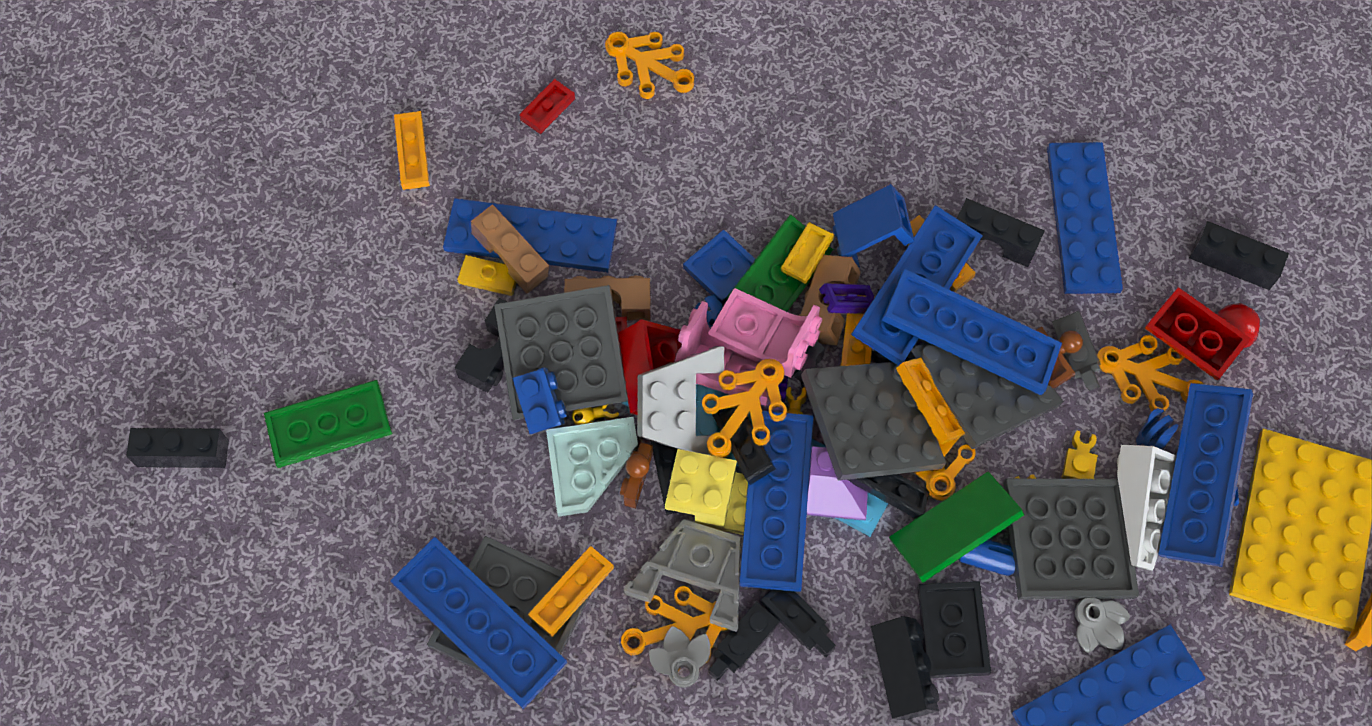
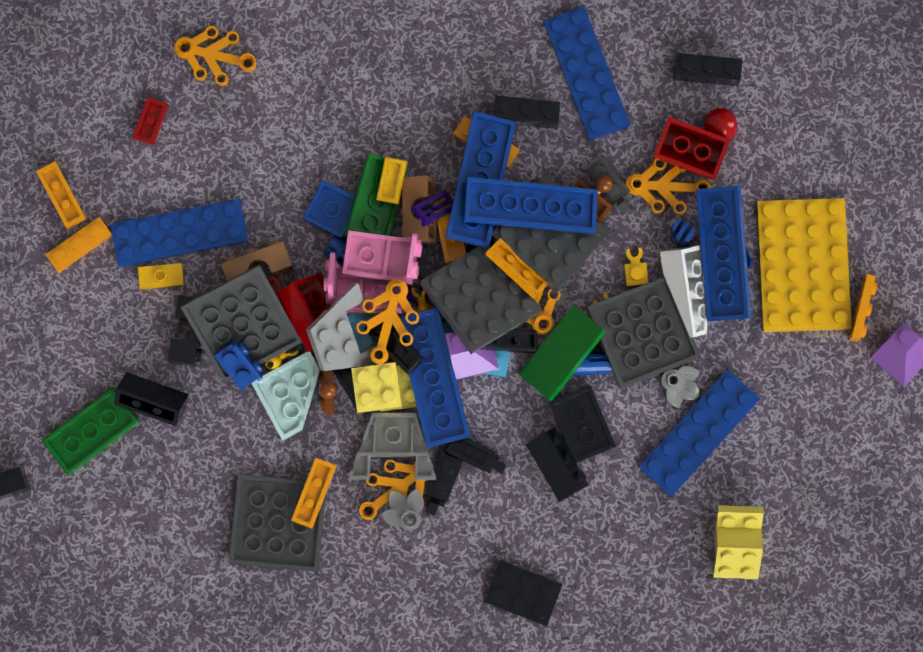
camera: 20 degrees left, 15 degrees up
blue plate [390,537,567,709] -> none
medium nougat arch [471,204,549,294] -> none
blue panel [832,184,914,268] -> none
none -> light orange plate [45,217,112,273]
none -> black brick [114,372,189,426]

